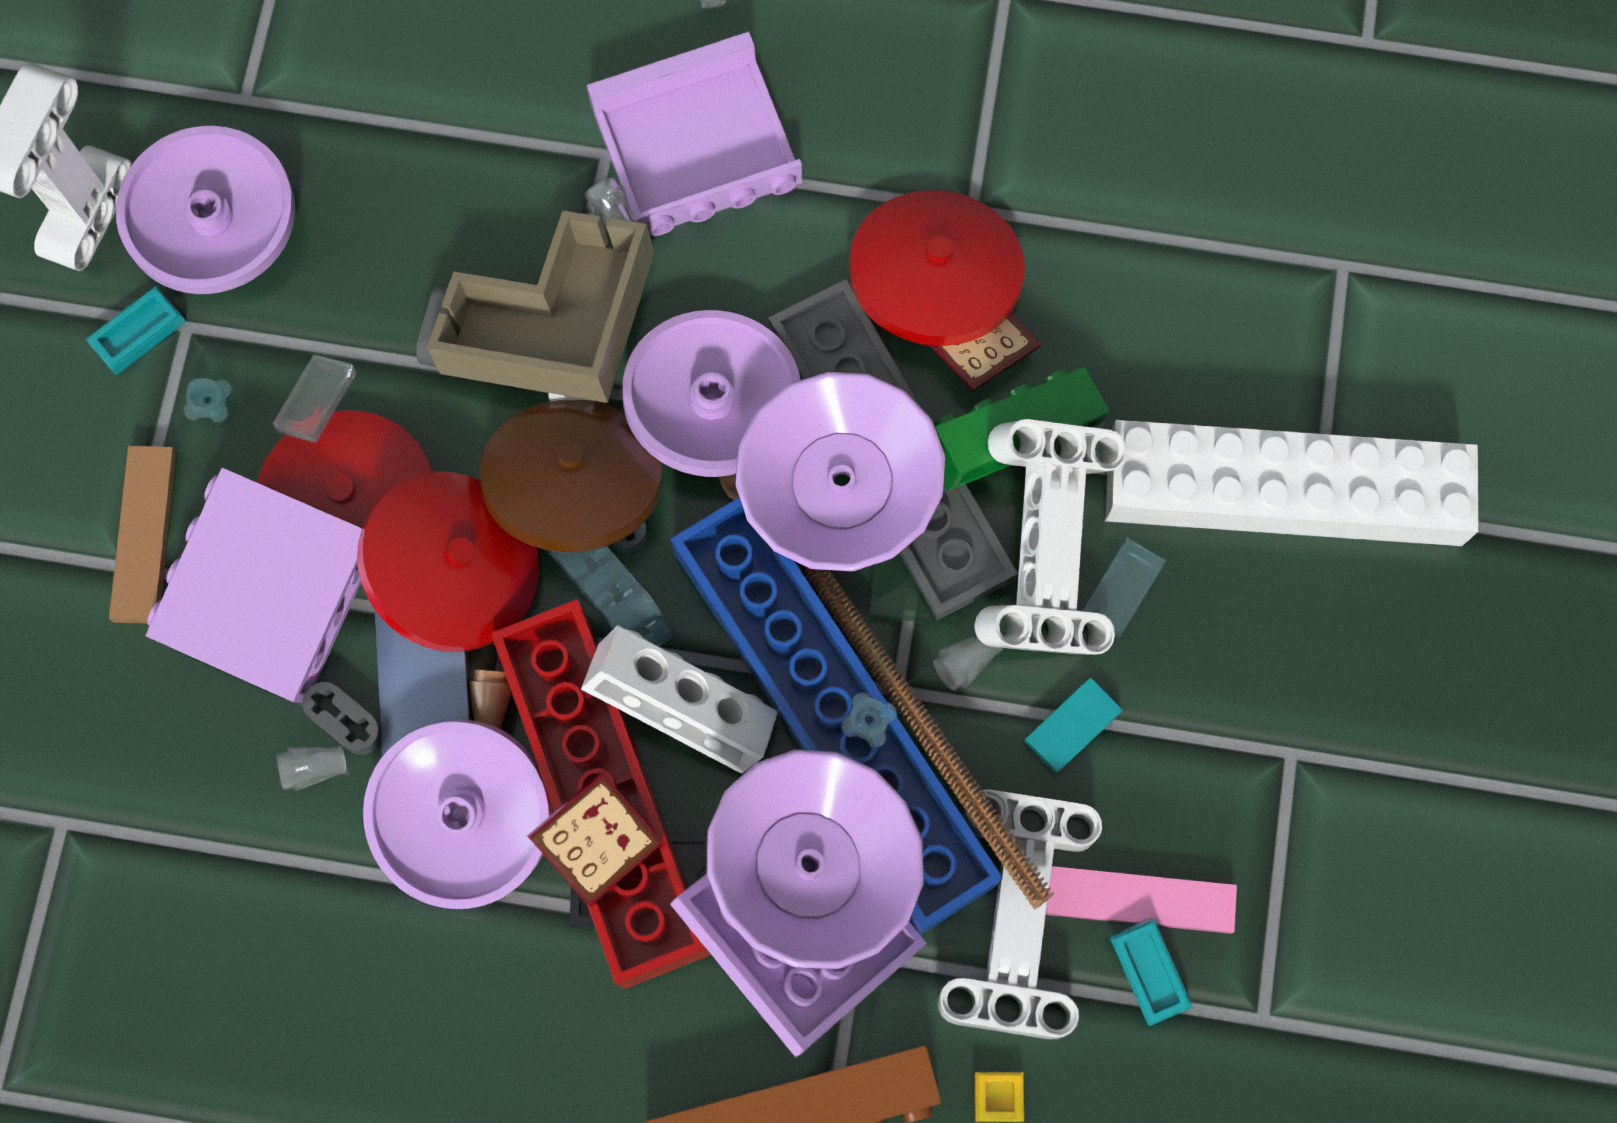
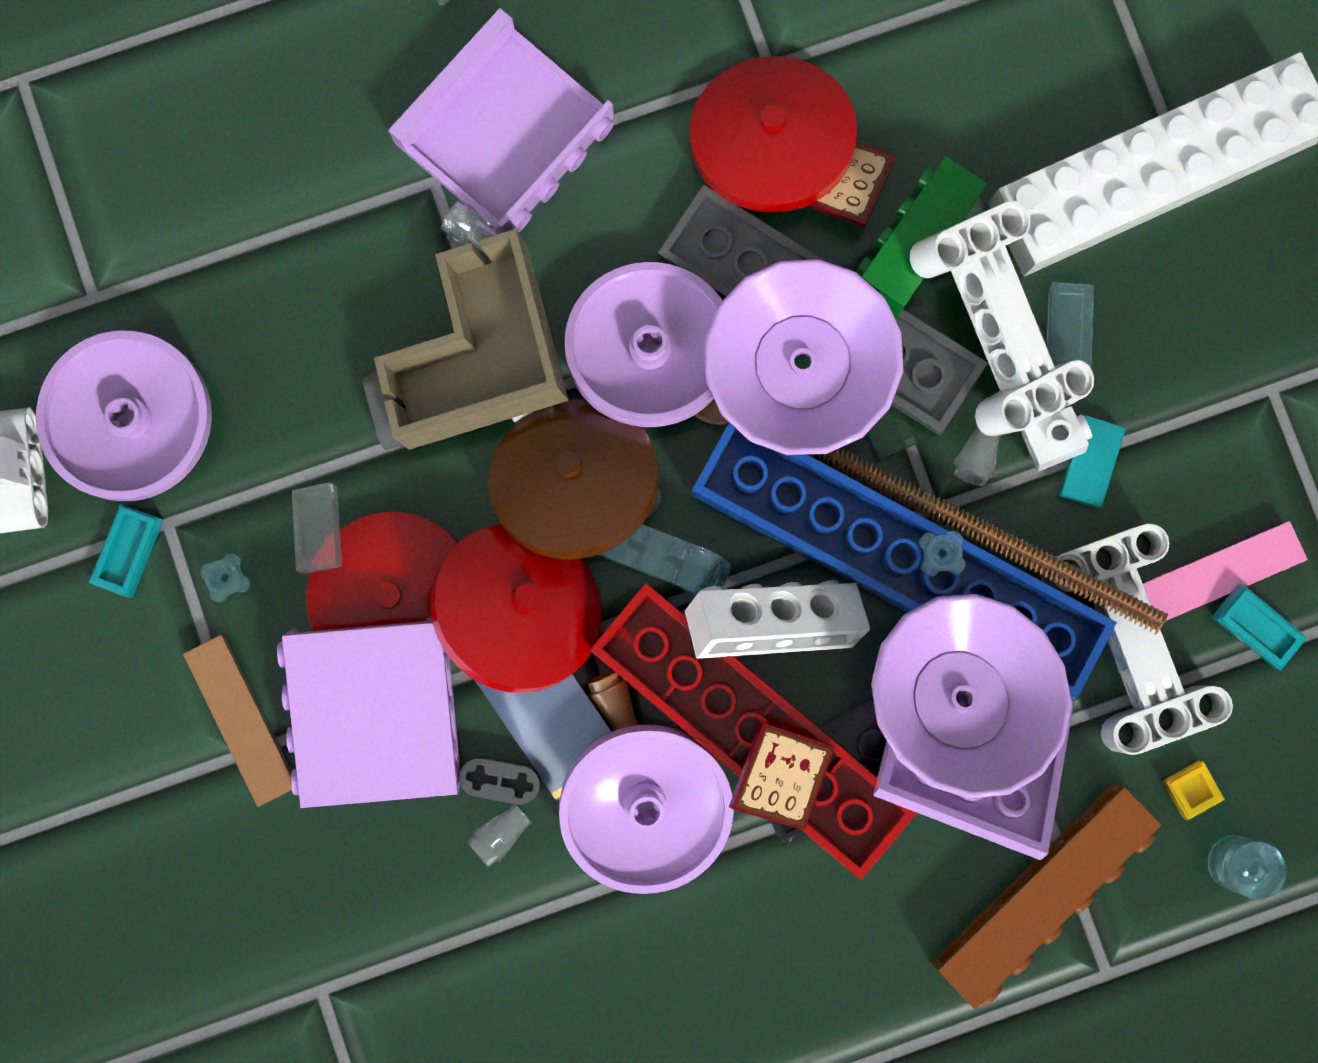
camera: 30 degrees left, 10 degrees up
none -> white brick [1021,406,1092,472]

